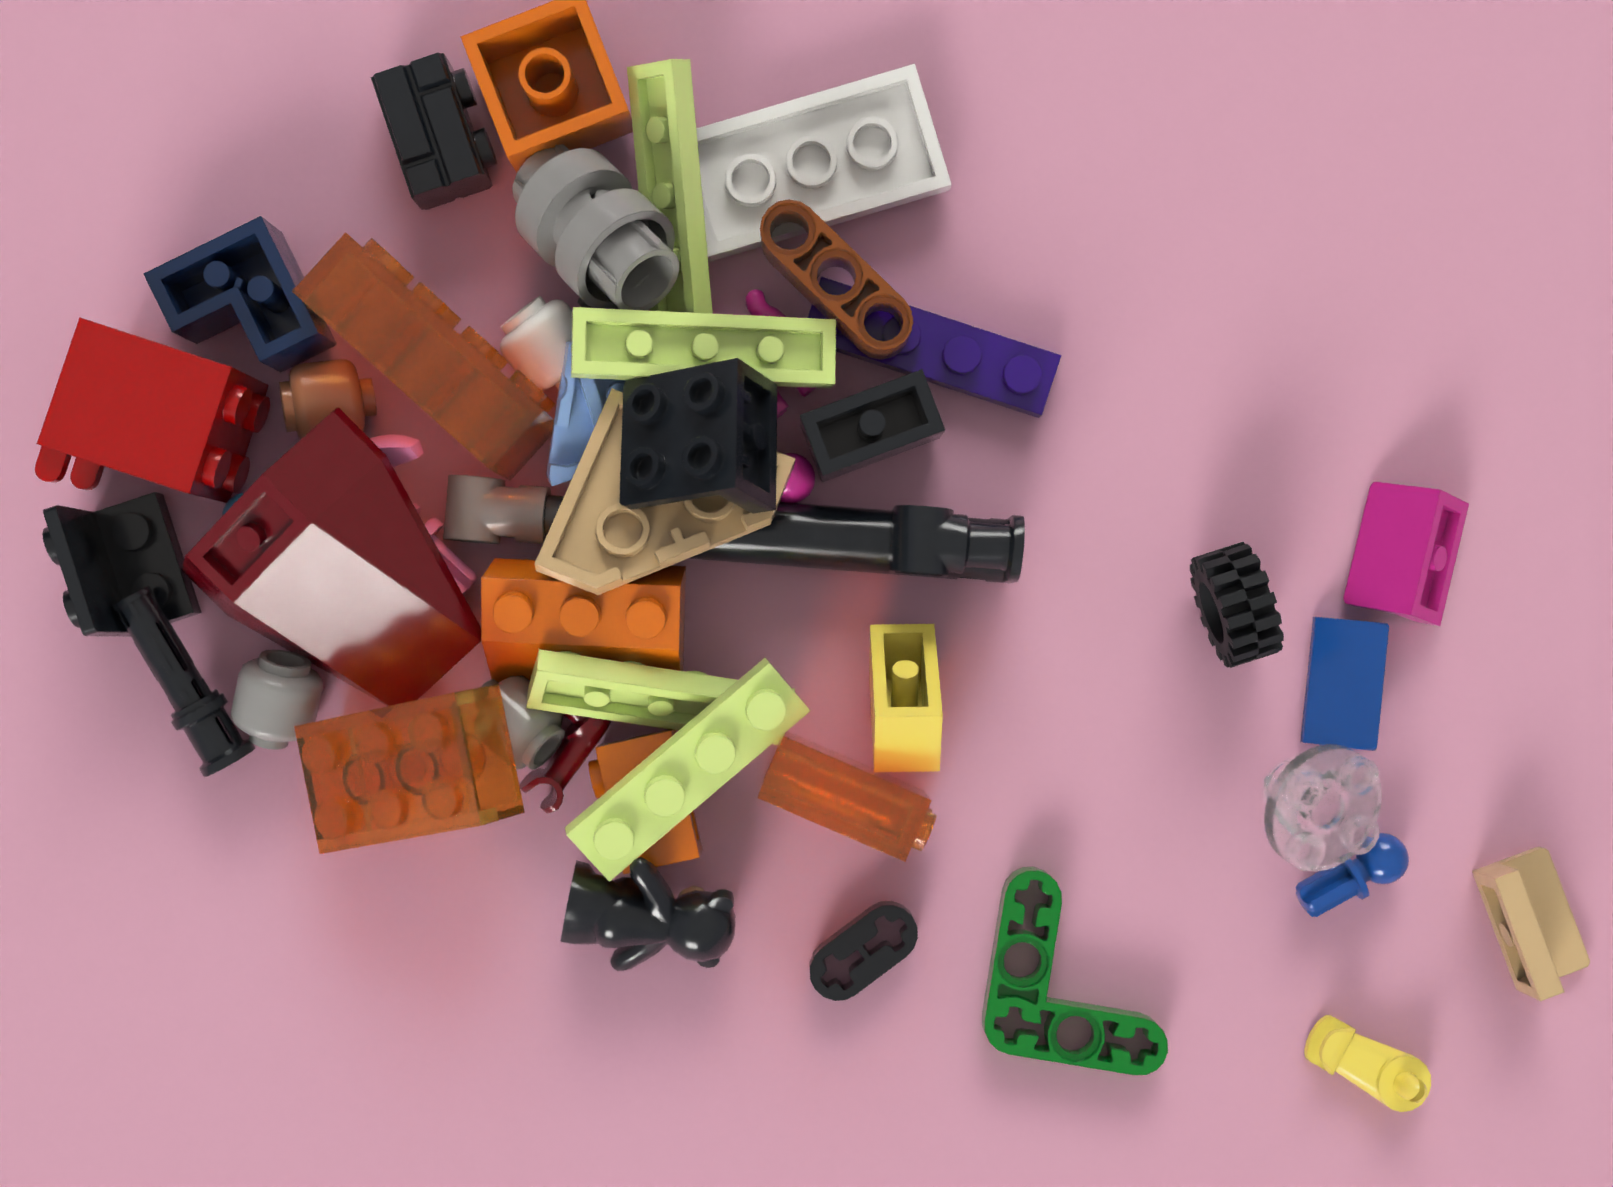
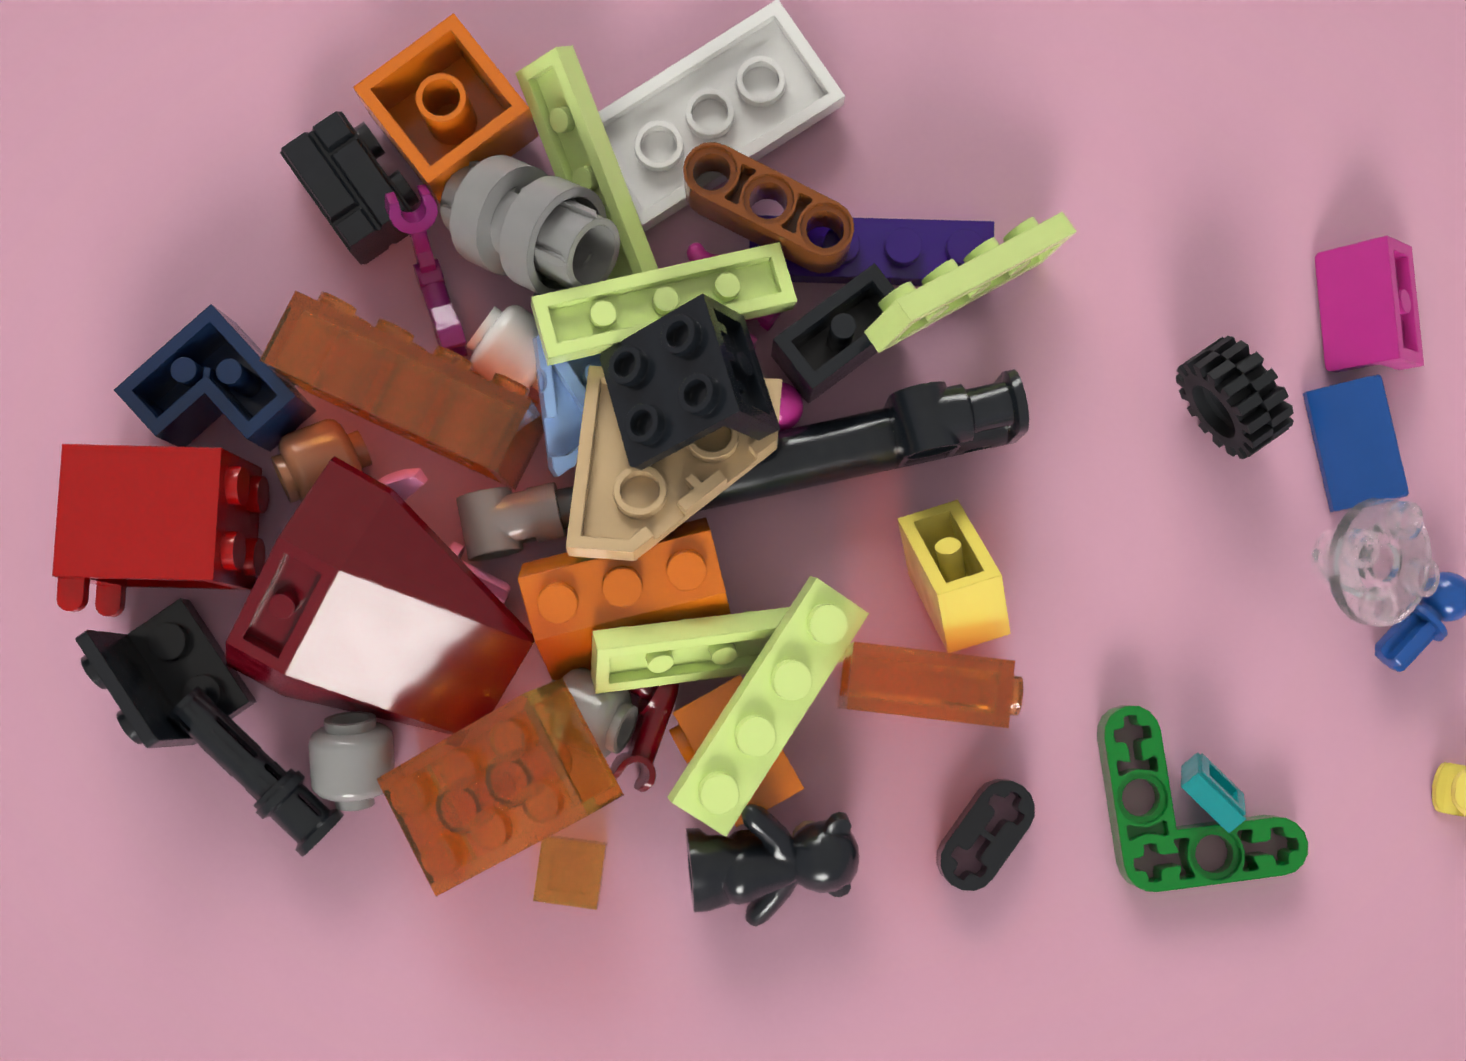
camera: 10 degrees left, 5 degrees down
none -> magenta piece [385,184,468,362]
none -> clear yellow tile [533,834,608,910]
none -> yellowish green plate [864,212,1077,353]
none -> teal tile [1181,752,1246,833]

